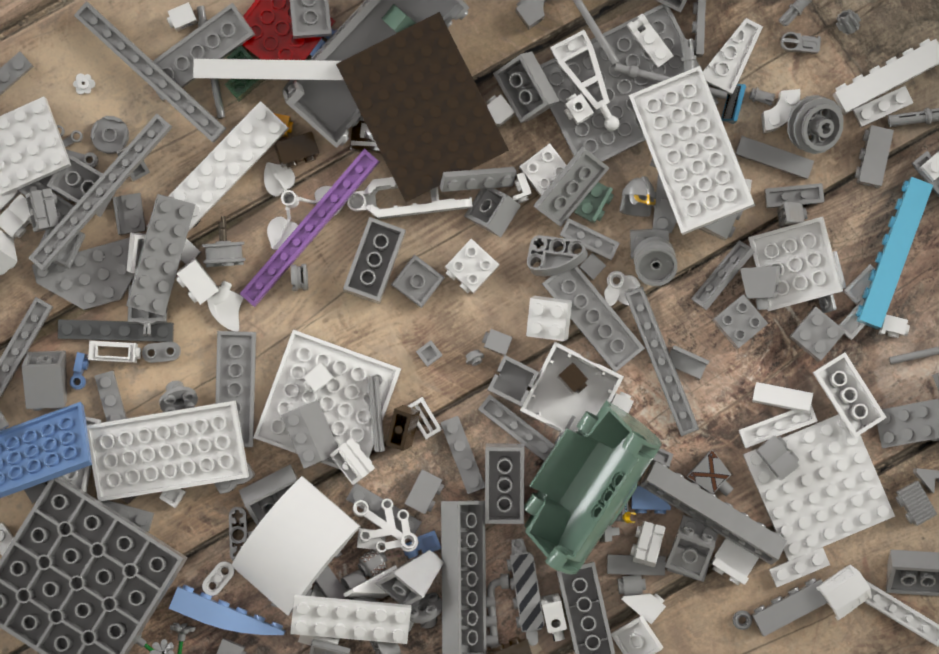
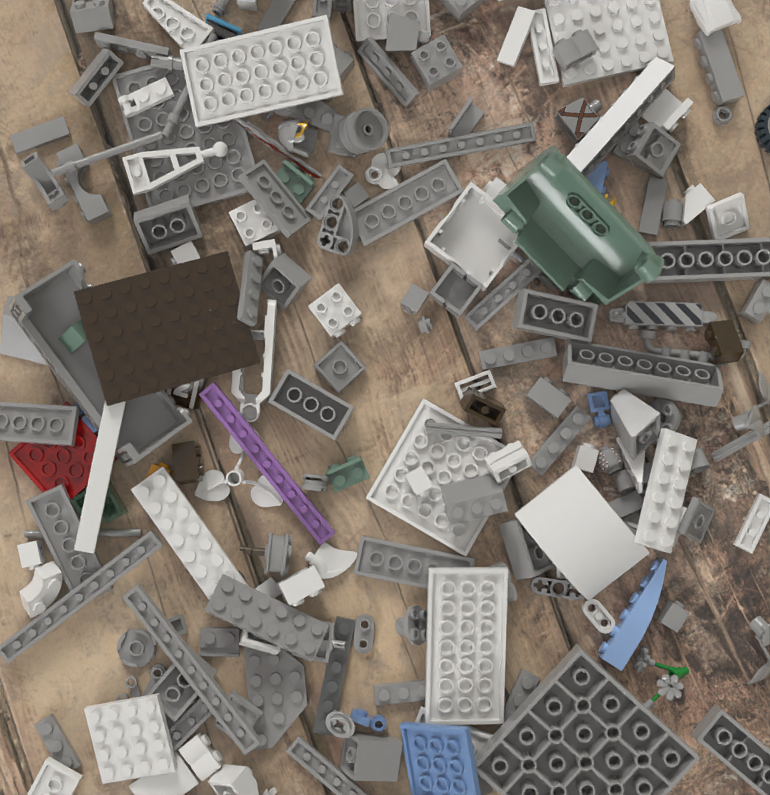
camera: 85 degrees left, 0 degrees up
light grey brick [26,188,61,232] -> none
white plant [73,73,95,94] -> none
white window [88,341,141,363] -> none
white plate [159,489,186,508] -> none
white plant [353,498,418,553] -> none
light grey plate [416,340,443,367] -> none
white brick [526,296,572,341] -> none
white torso [540,593,567,641] -> none
dark brown brick [557,362,589,394] -> none
white brick [564,93,594,125] -> none
white brick [630,521,666,567] -> none
white plate [769,547,830,587] -> none
none -> white brick [19,561,62,618]
none -> light grey sword [235,118,323,179]
none -> sand green bracket [325,455,370,493]
none -> light grey gear [325,709,356,738]

